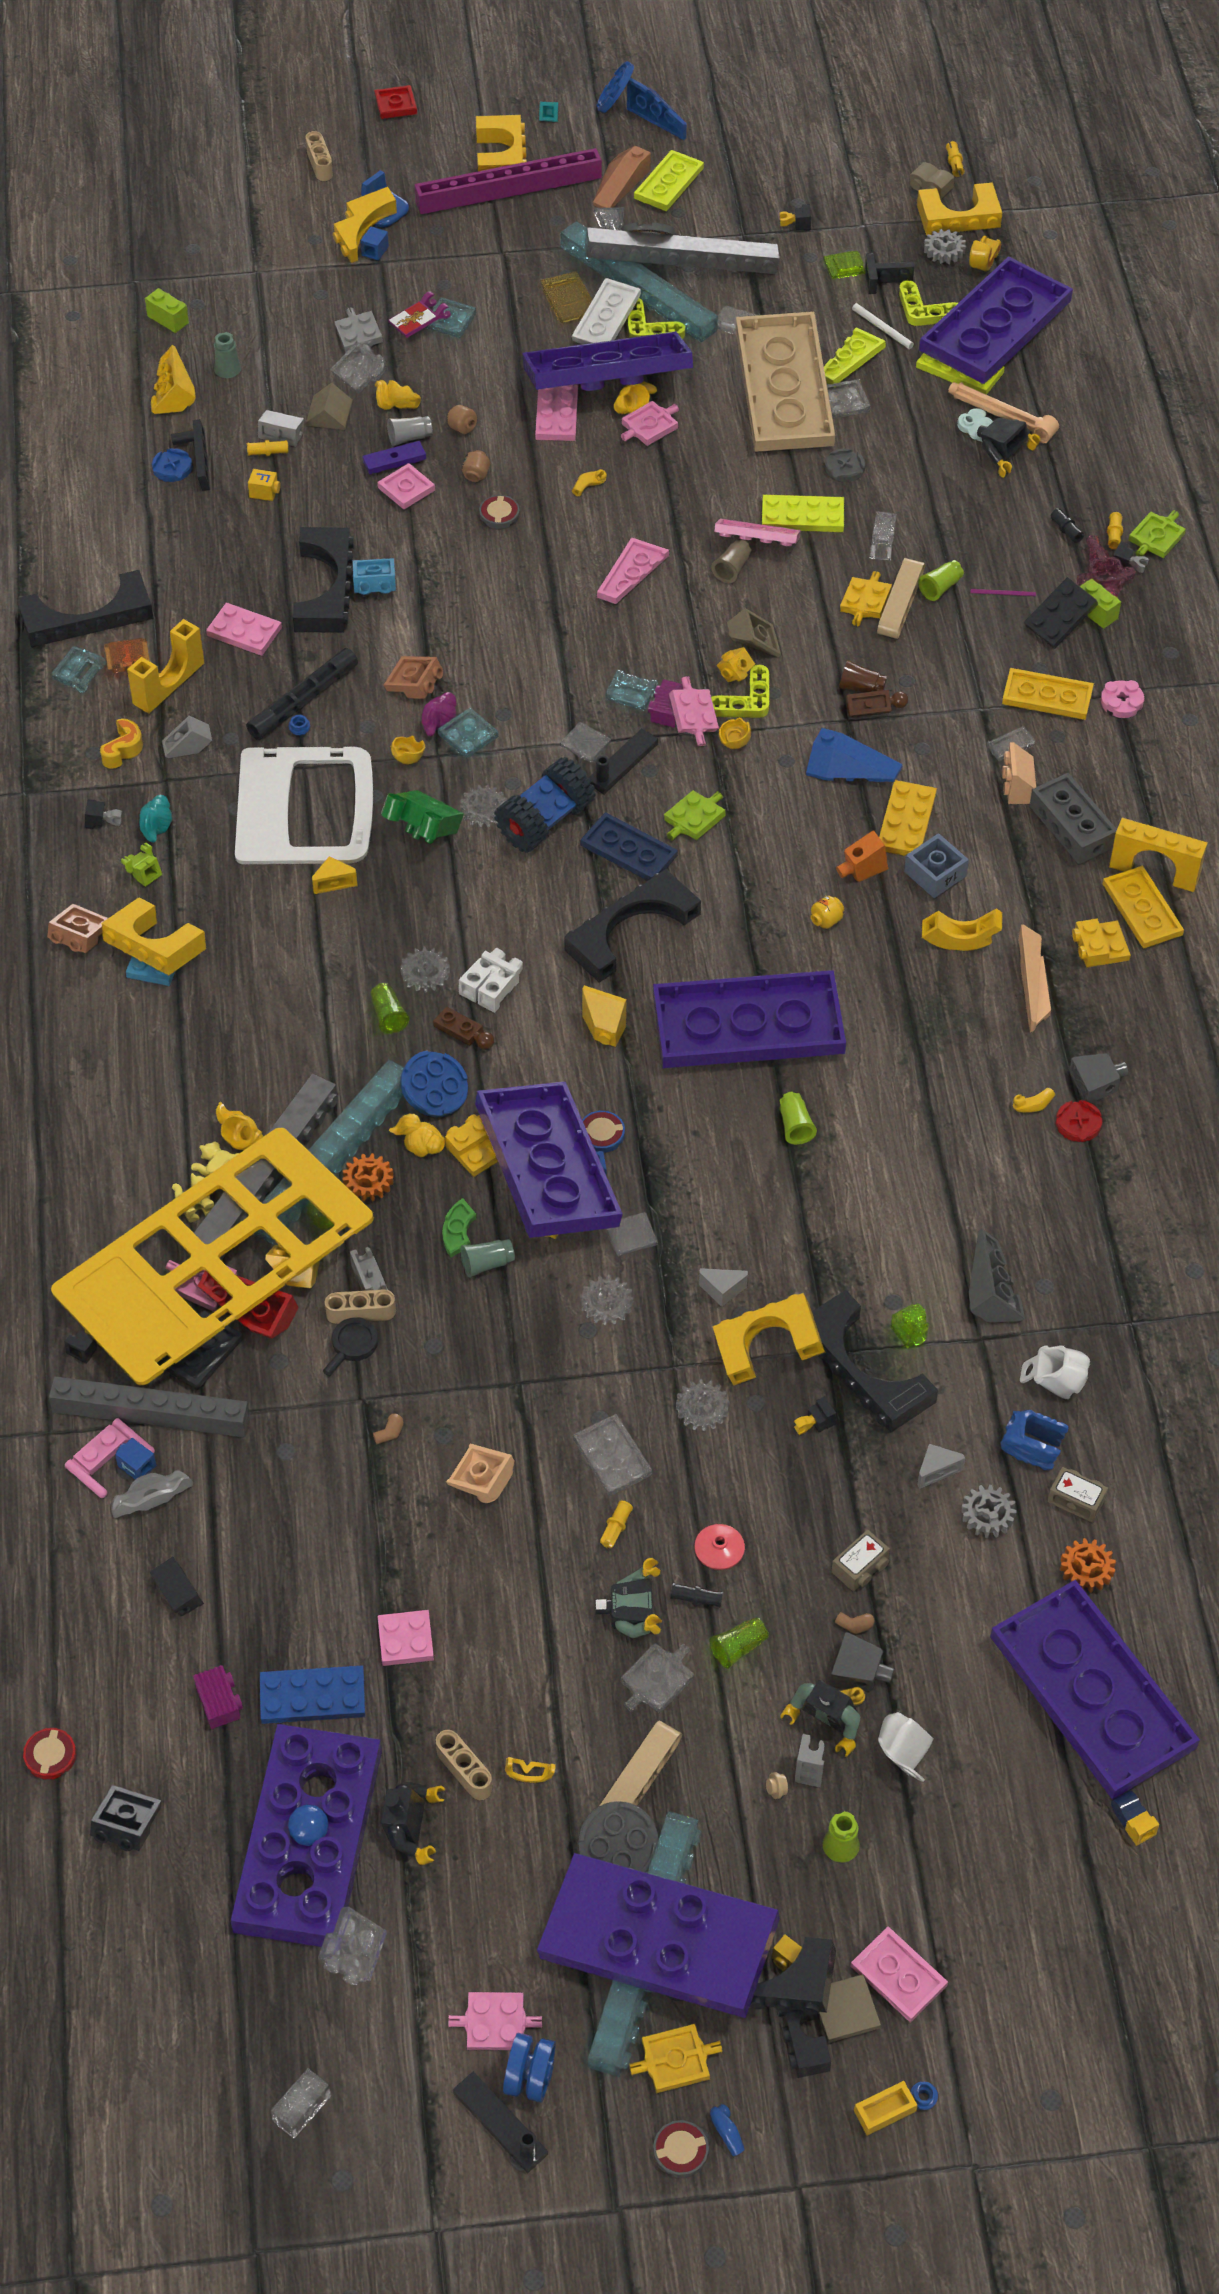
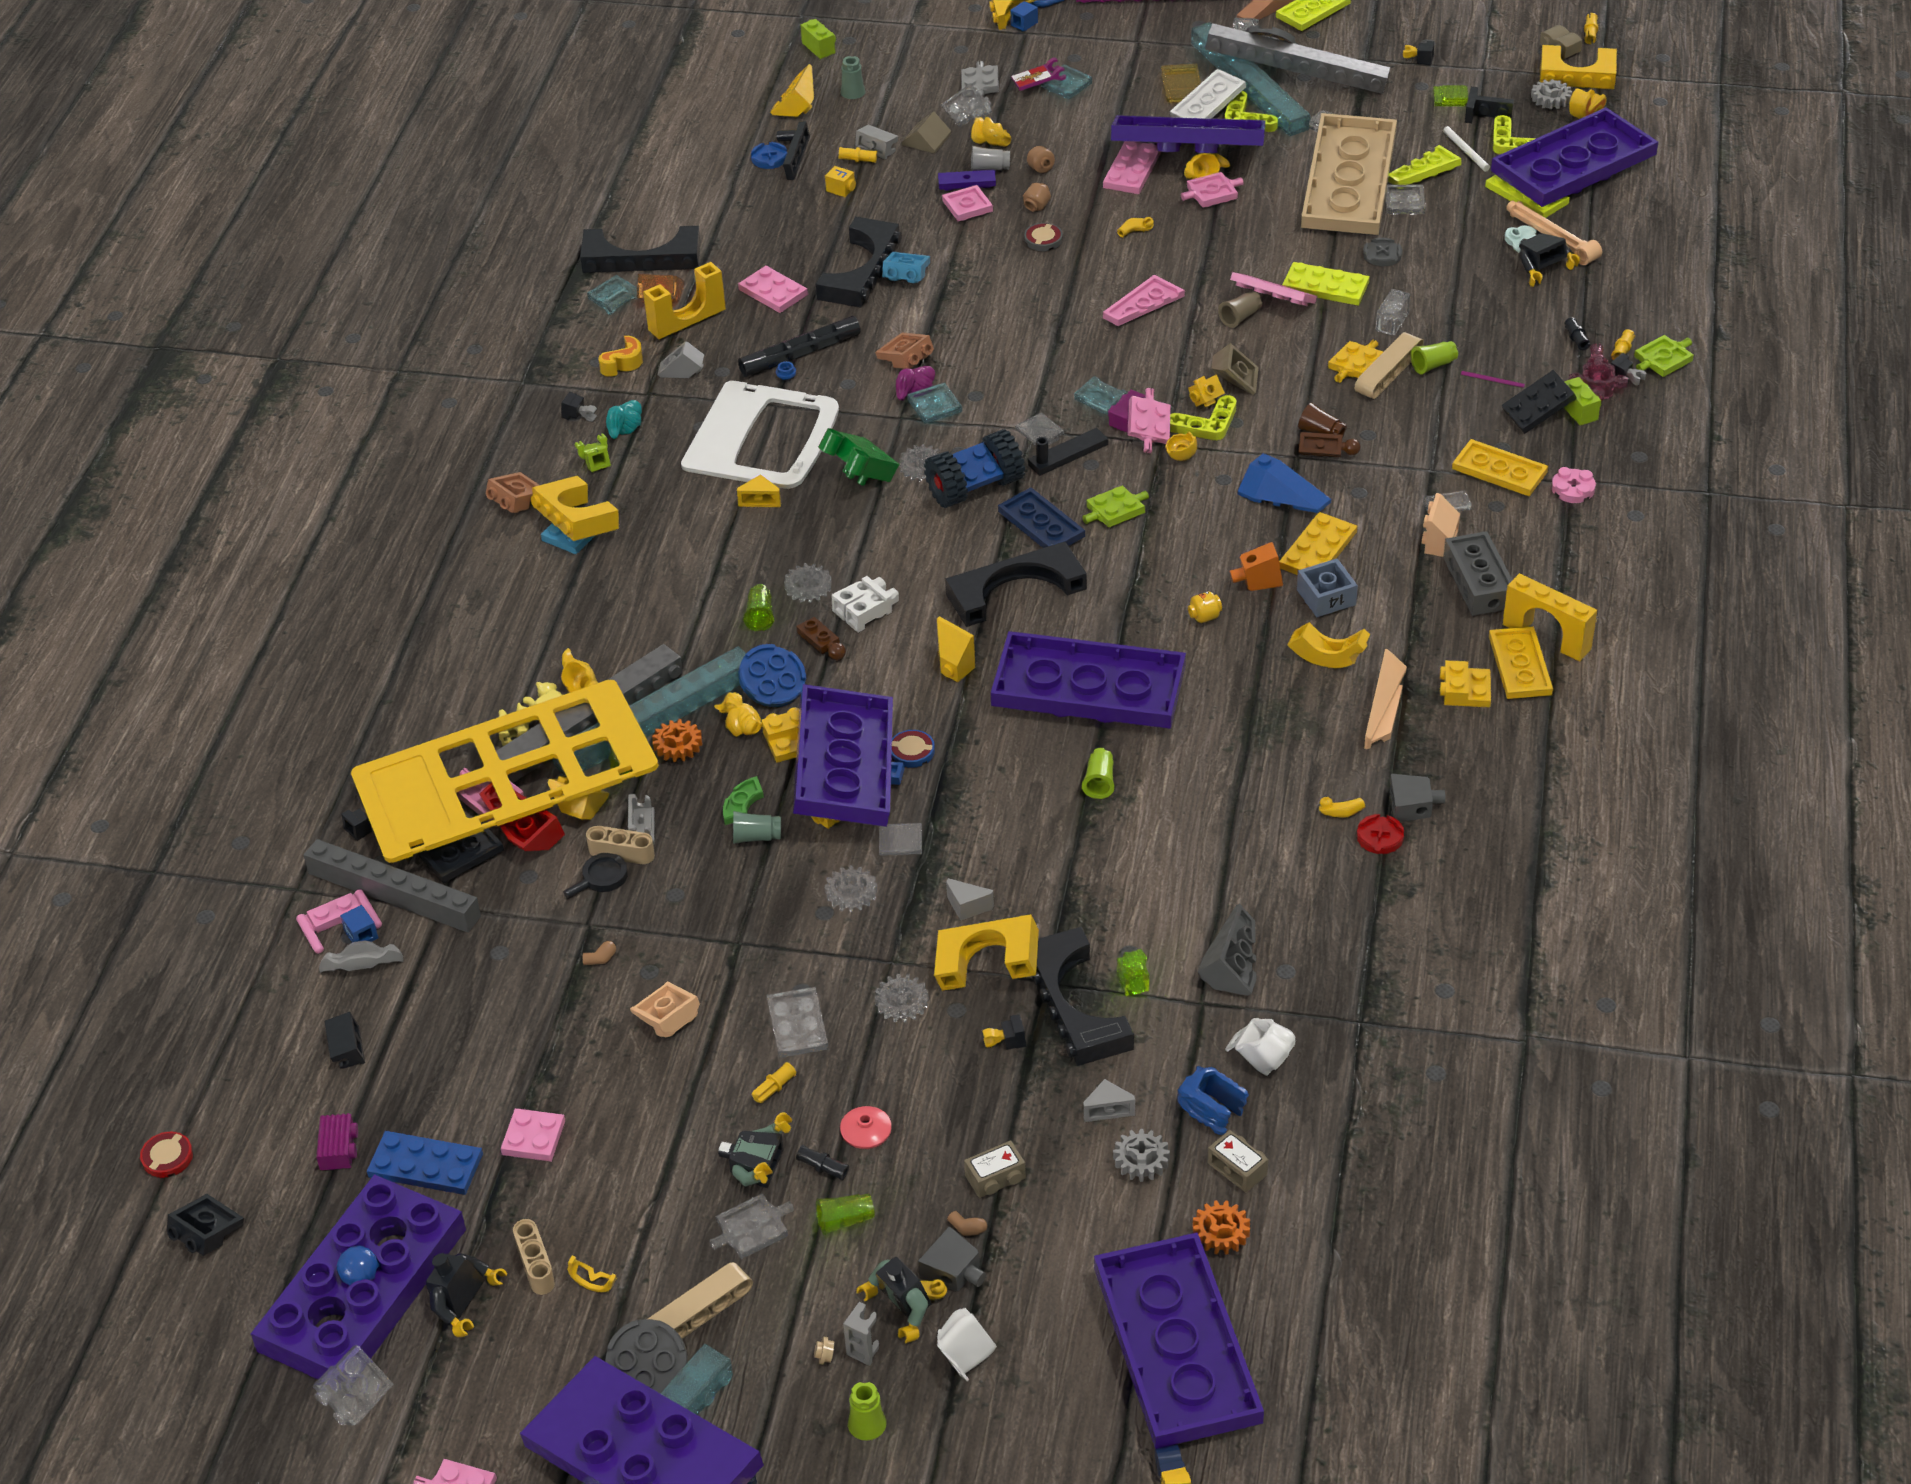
camera: 20 degrees right, 10 degrees down
yellow hair [390,736,425,765] -> none

